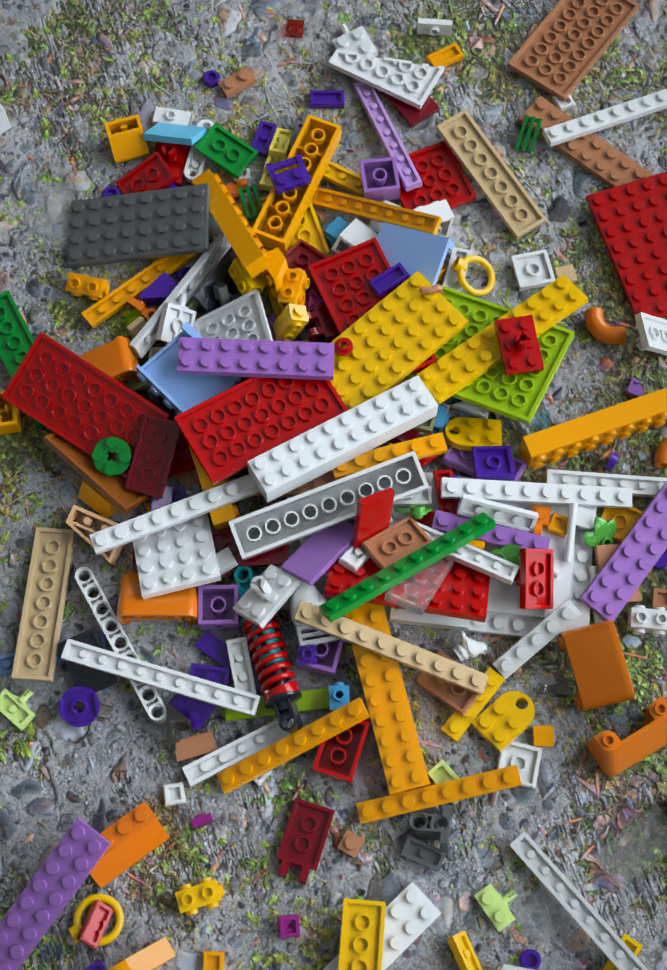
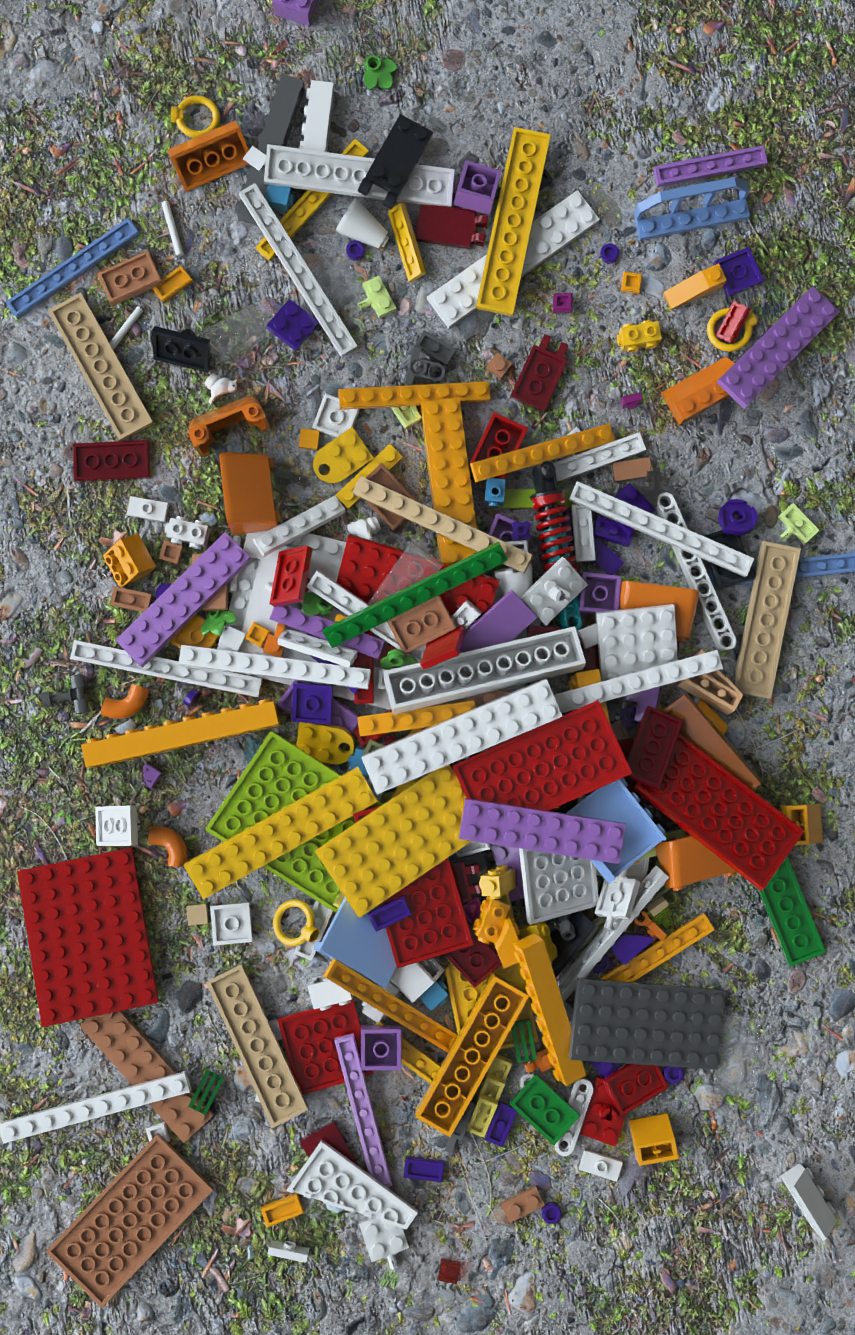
camera: 175 degrees left, 15 degrees up
light orange brick [65,272,110,301] -> none
green plate [92,437,132,476] -> none
medium azure tile [143,122,207,146] -> none
white tile [163,782,186,807] -> none
dark purple plate [265,153,311,195] -> none
red plate [334,338,353,356] -> none
nougat piece [419,284,443,294] -> none
red plate [494,315,544,376] -> none
white bar [564,503,578,562] -> none
none -> white animal [204,373,238,405]
none -> dark purple plate [266,299,319,351]

